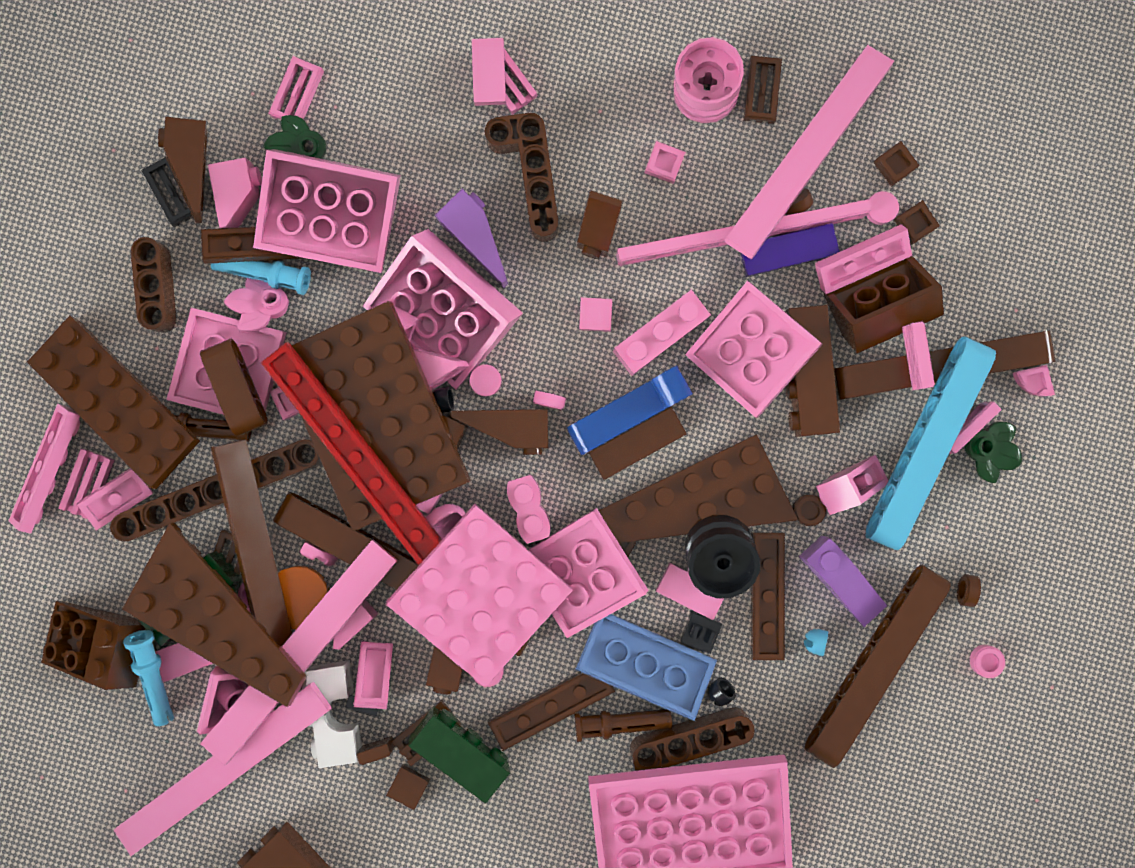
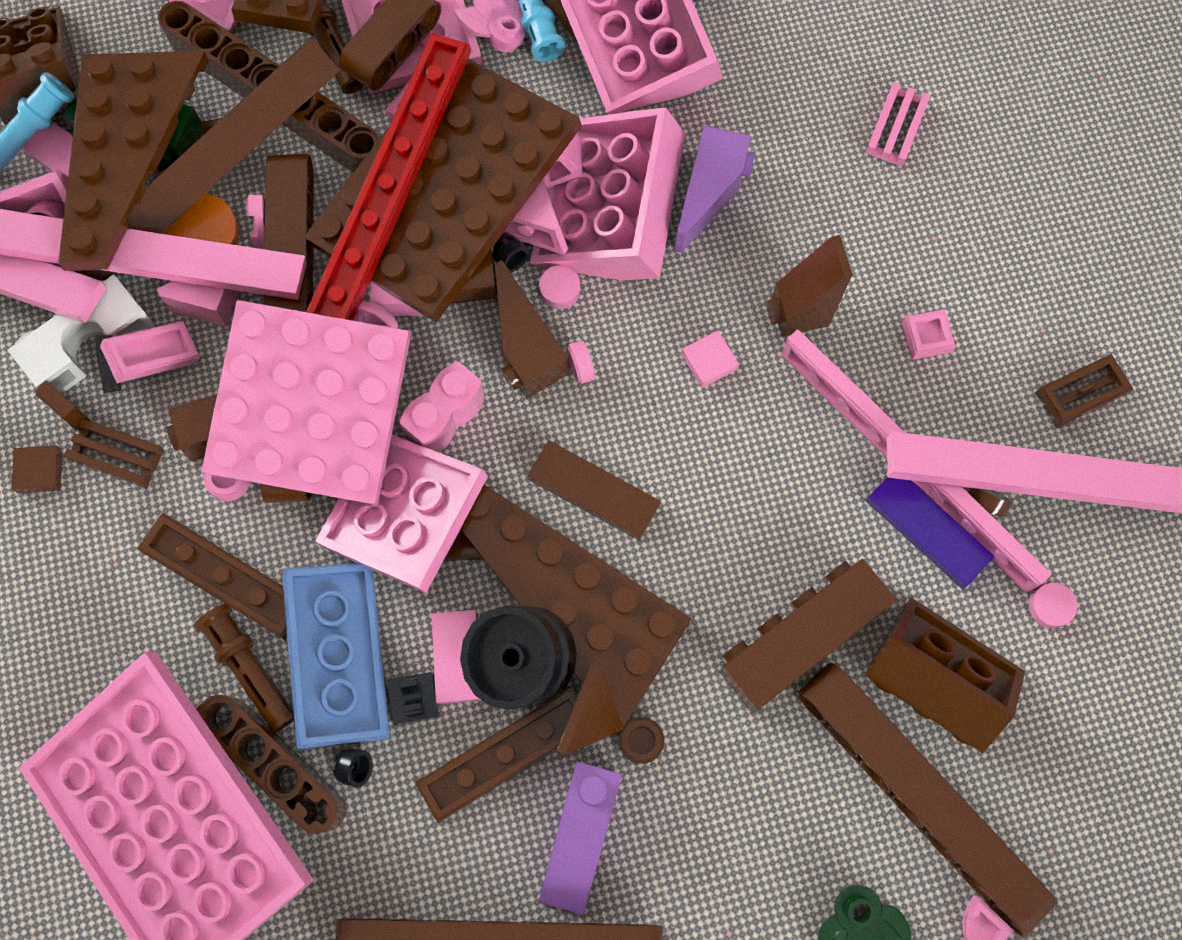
camera: 60 degrees right, 15 degrees down
dark green brick [409,706,510,804] -> none
bright pink tile [472,38,506,106] -> none
reddish brown beam [485,113,558,242] -> none
blue beam [566,365,693,456] -> none
bright pink arch [613,289,711,376] -> none
bright pink wheel [673,37,744,123] -> none
bright pink plate [685,281,823,418] -> none
medium azure hinge [804,629,829,656] -> none
bright pink plate [815,224,912,294] -> none
bright pink slope [816,455,889,515] -> none
medium azure beam [865,336,996,550] -> none
reddish brown tile [873,141,920,187] -> none
reddish brown tile [893,200,940,245] -> none
bright pink tile [902,322,935,391] -> none
bright pink tile [949,402,1002,454] -> none
none -> reddish brown slope [557,663,624,755]

